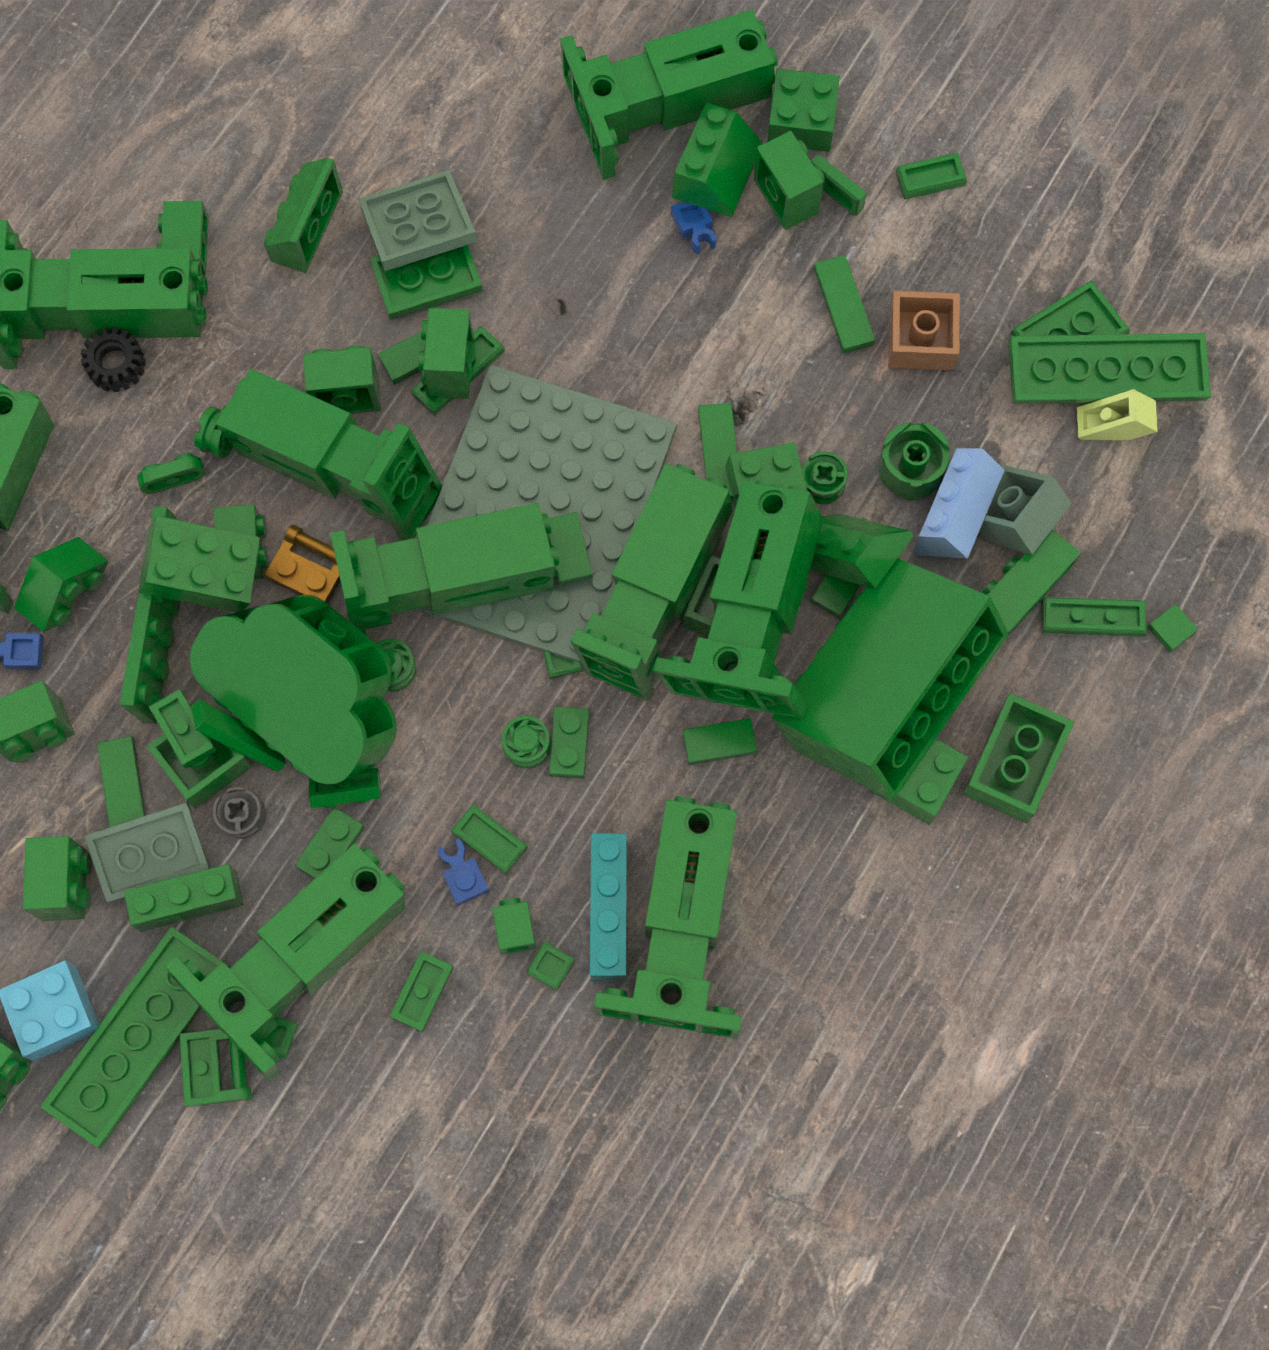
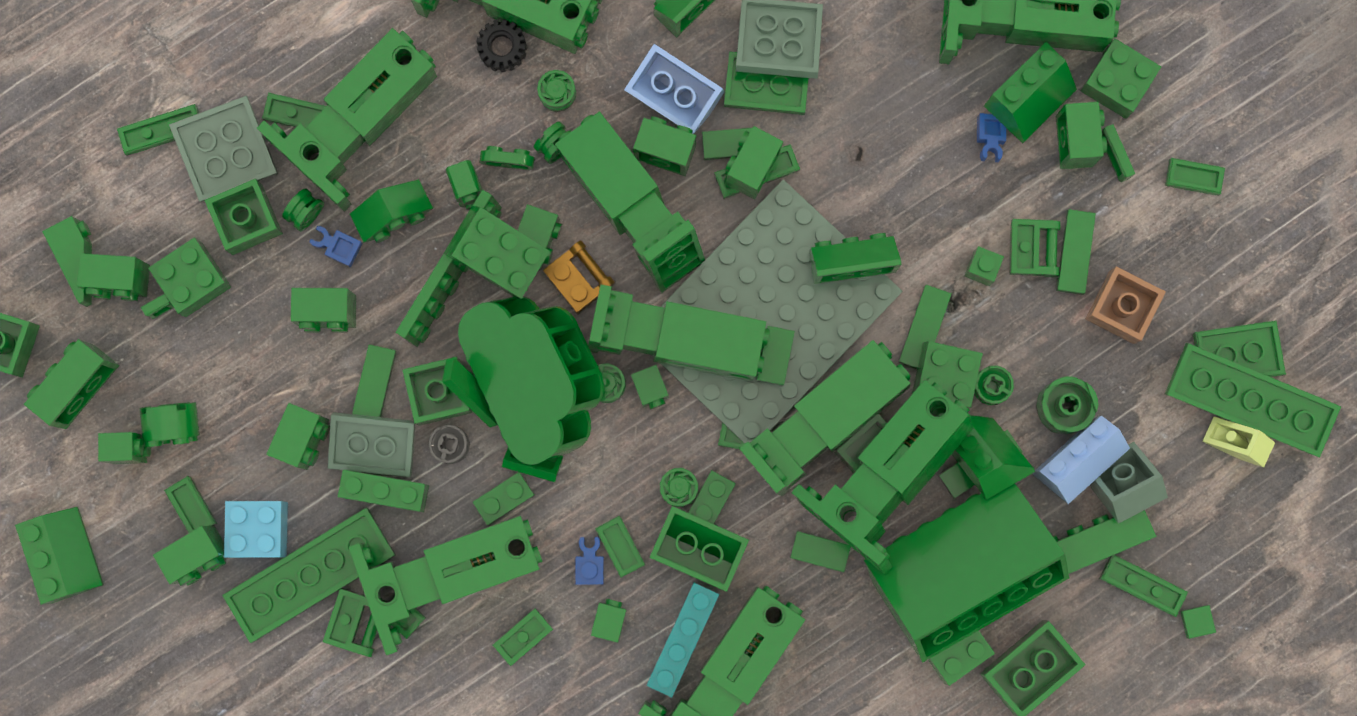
camera: 25 degrees right, 10 degrees up
green plate [149,689,216,768] -> none
green tile [526,941,575,991] -> none
none -> green brick [445,160,482,210]
none -> green wheel [537,70,576,112]
none -> light blue slope [624,44,725,134]
none -> green brick [631,364,669,410]
none -> green slope [649,506,749,592]
none -> green slope [809,233,902,284]
none -> green brick [964,246,1004,286]
none -> green plate [1009,219,1060,277]

